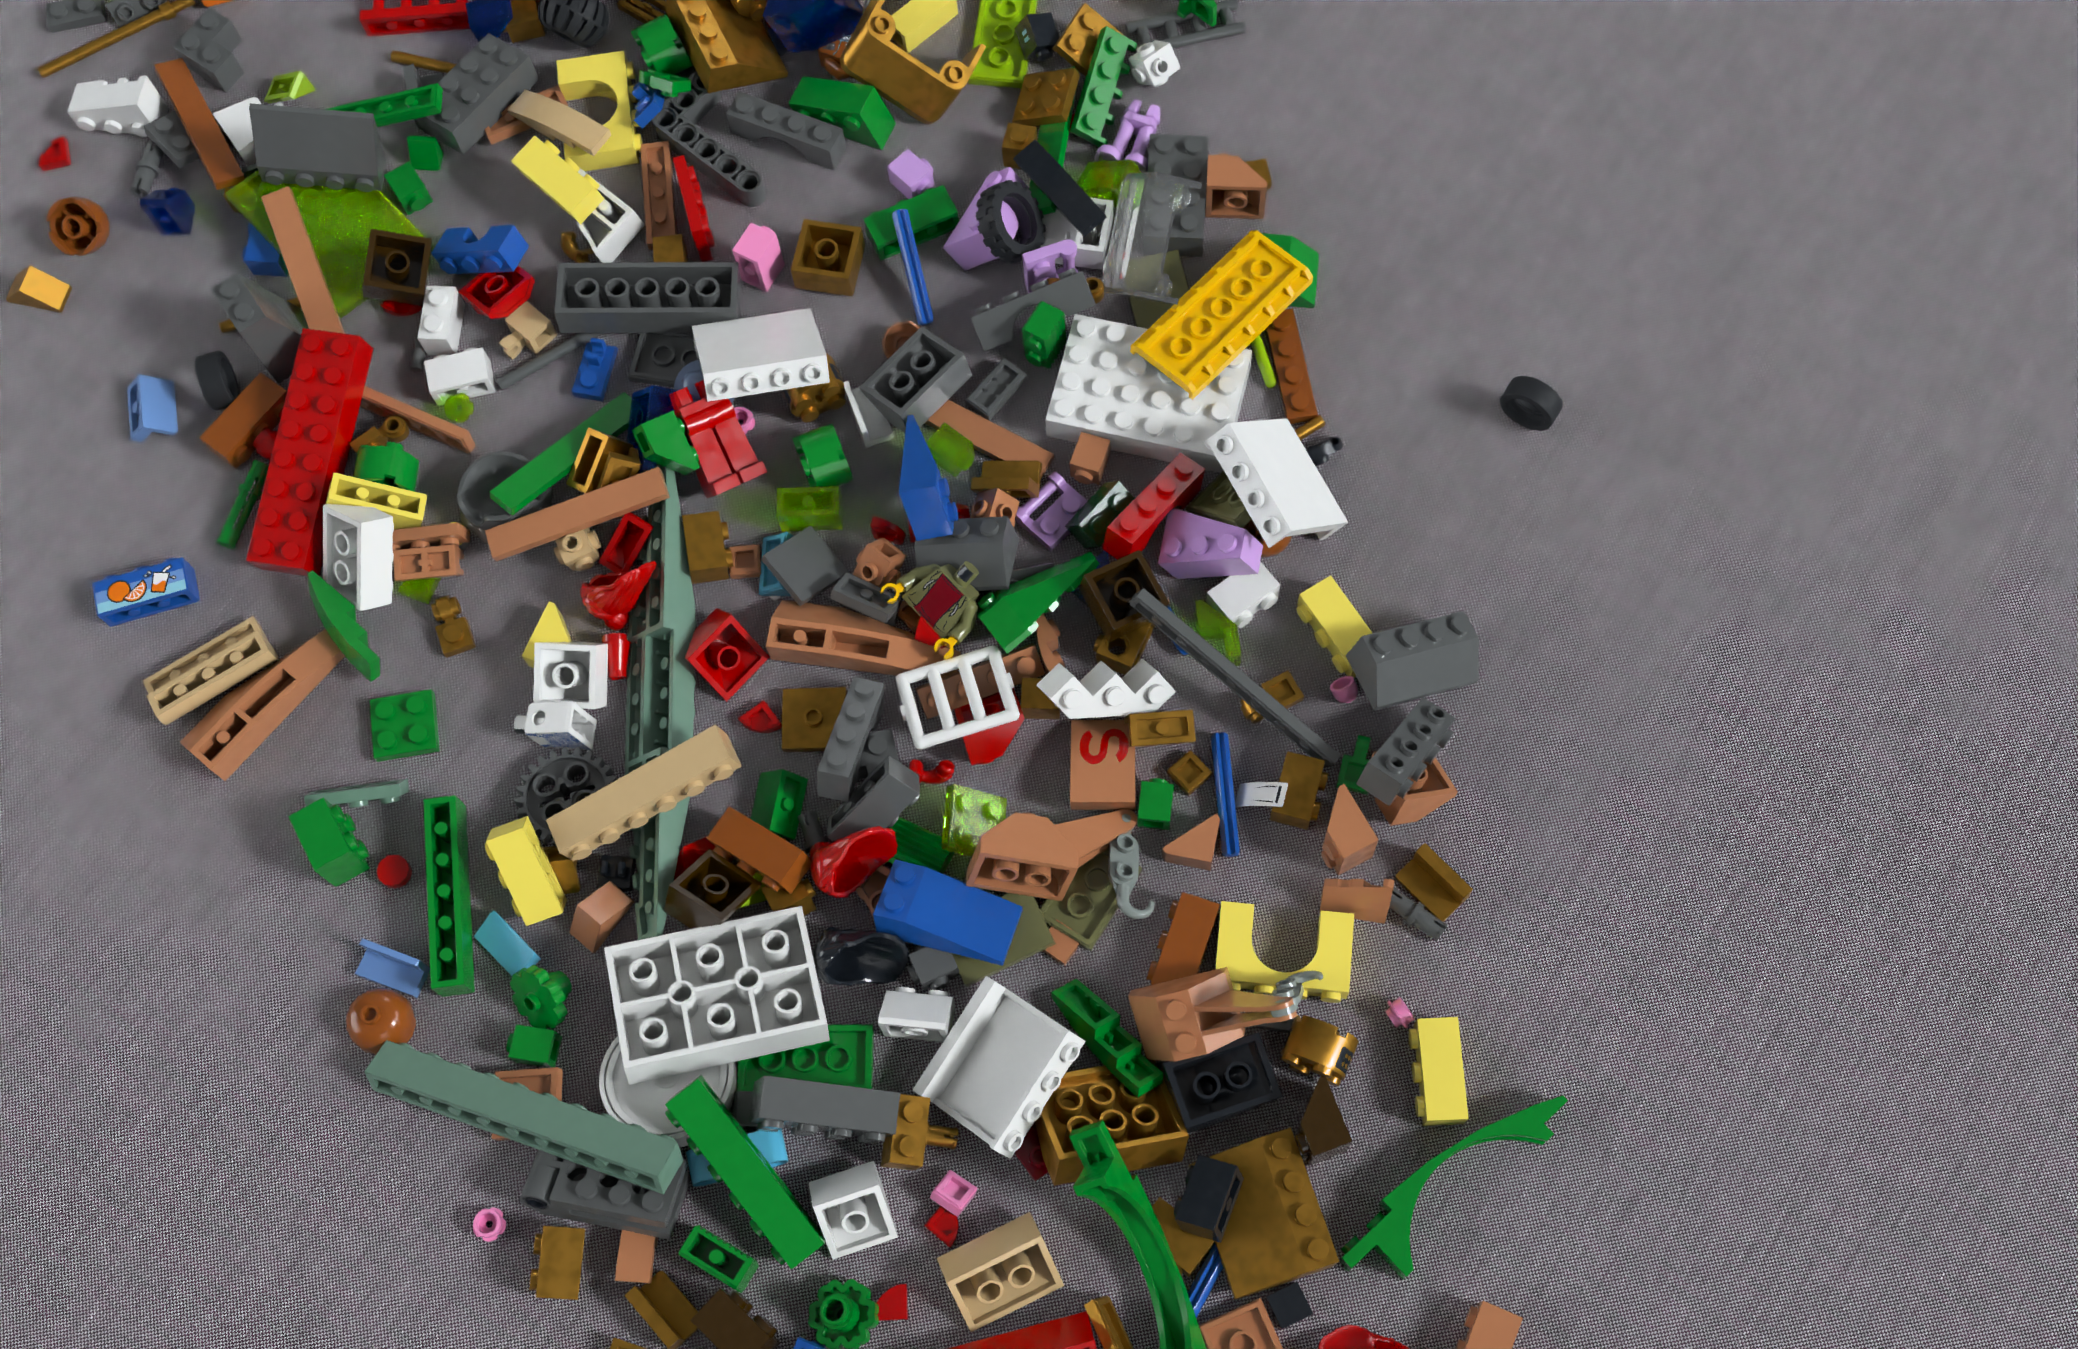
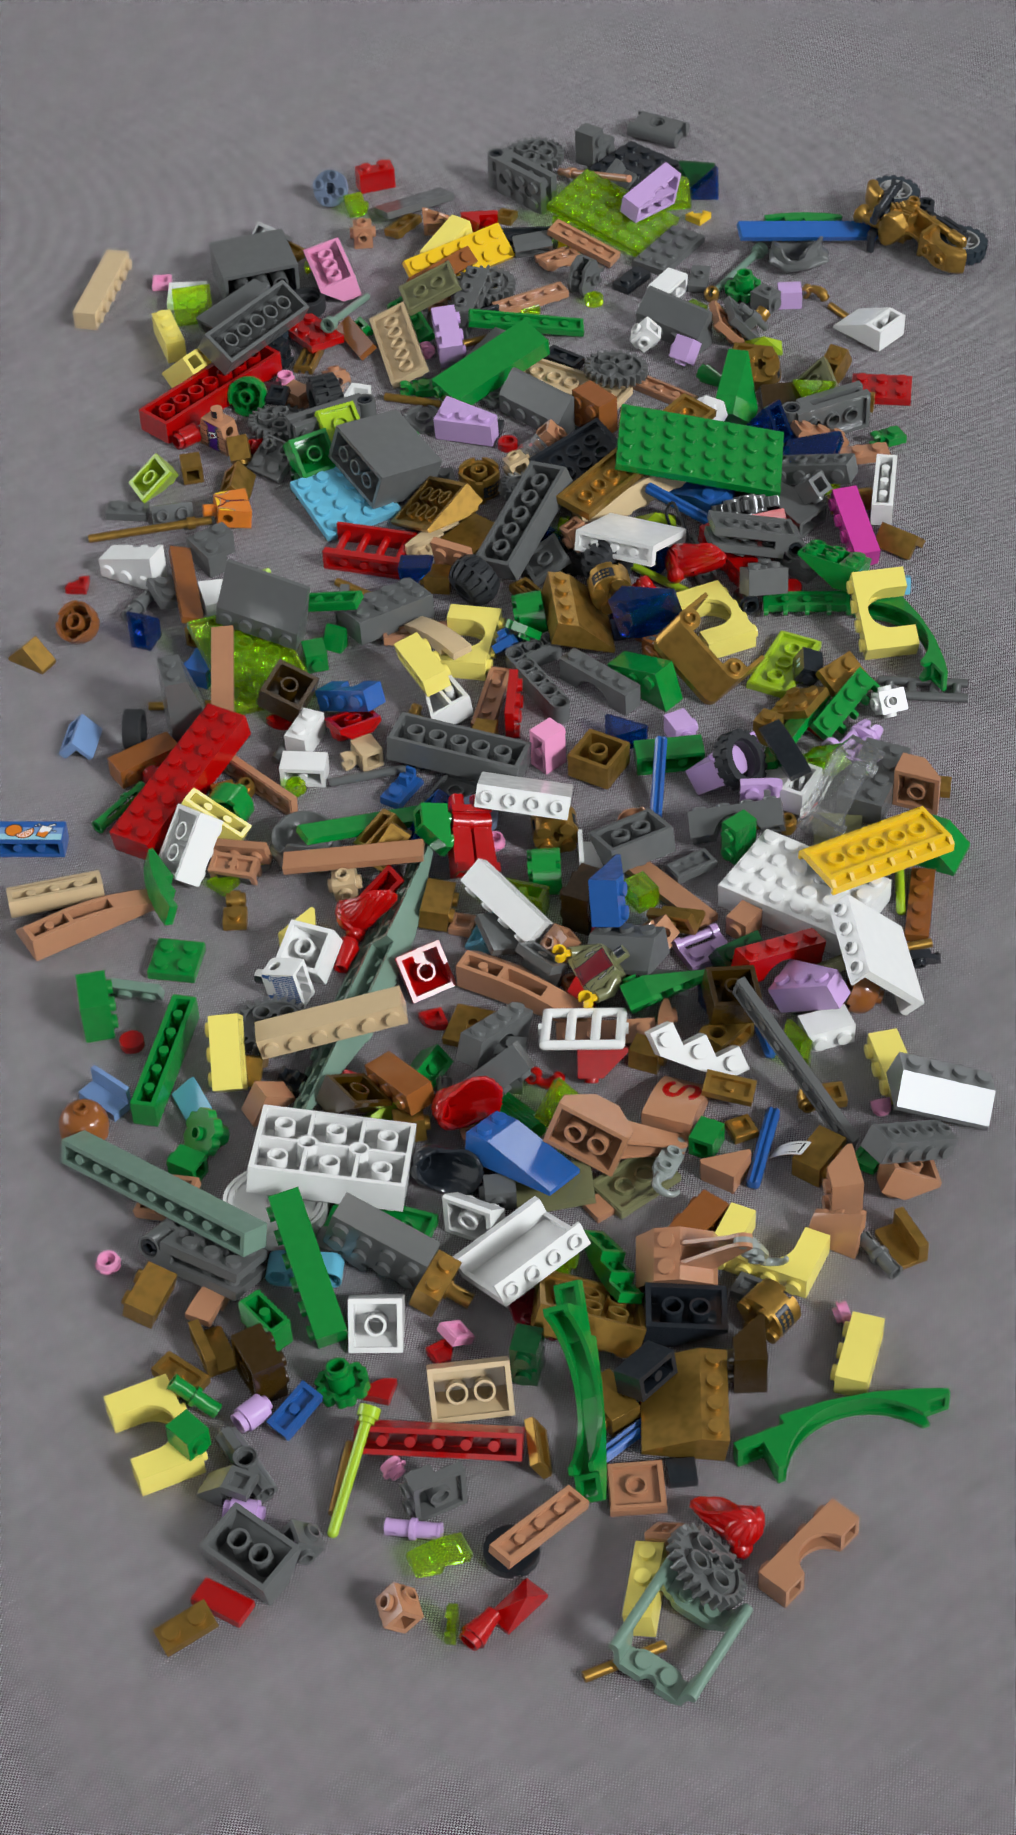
camera: 15 degrees right, 25 degrees down
red tile [870,516,906,545] -> none
none -> white brick [461,858,553,942]
none -> dark green piece [509,1323,545,1387]
none -> dark brown brick [559,863,600,936]
none -> clear blue slope [605,714,648,749]

